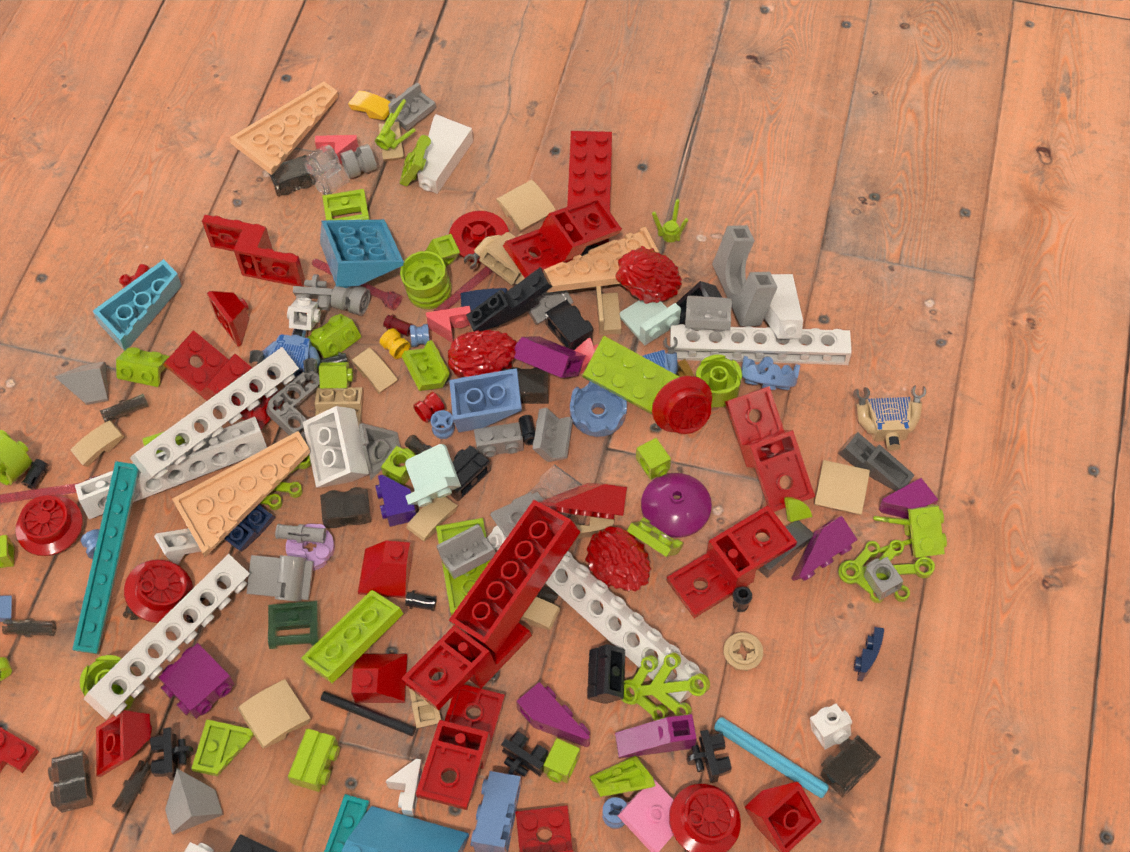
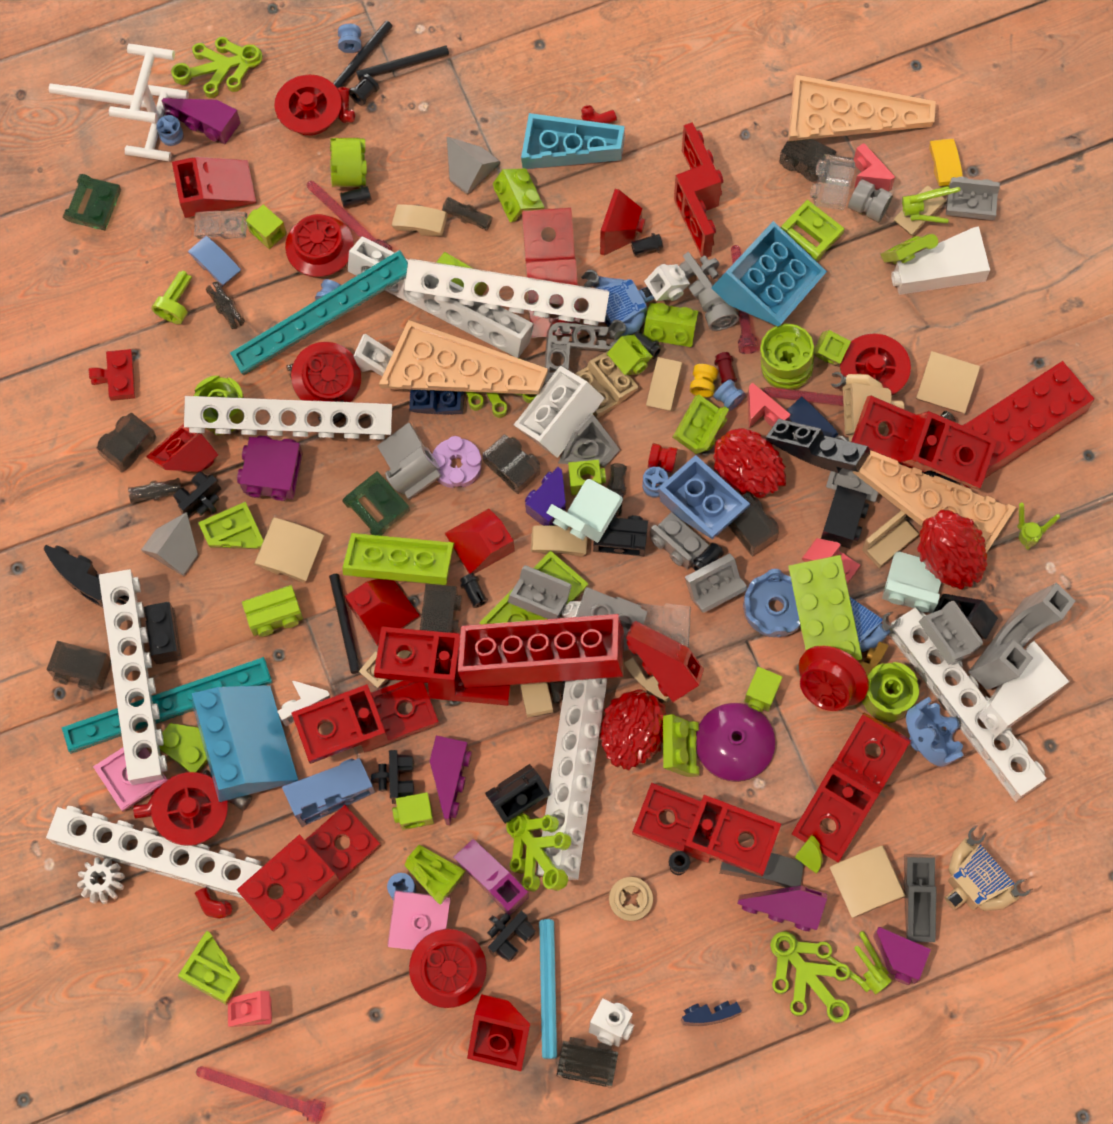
camera: 55 degrees right, 10 degrees up
light grey pin [275,524,326,544] -> none
magenta brick [514,336,586,378] -> none
light grey brick [864,557,903,600] -> none
lime bracket [908,504,947,558] -> none
none -> clear smoke brick [420,584,462,633]
none -> black pin [631,233,663,257]

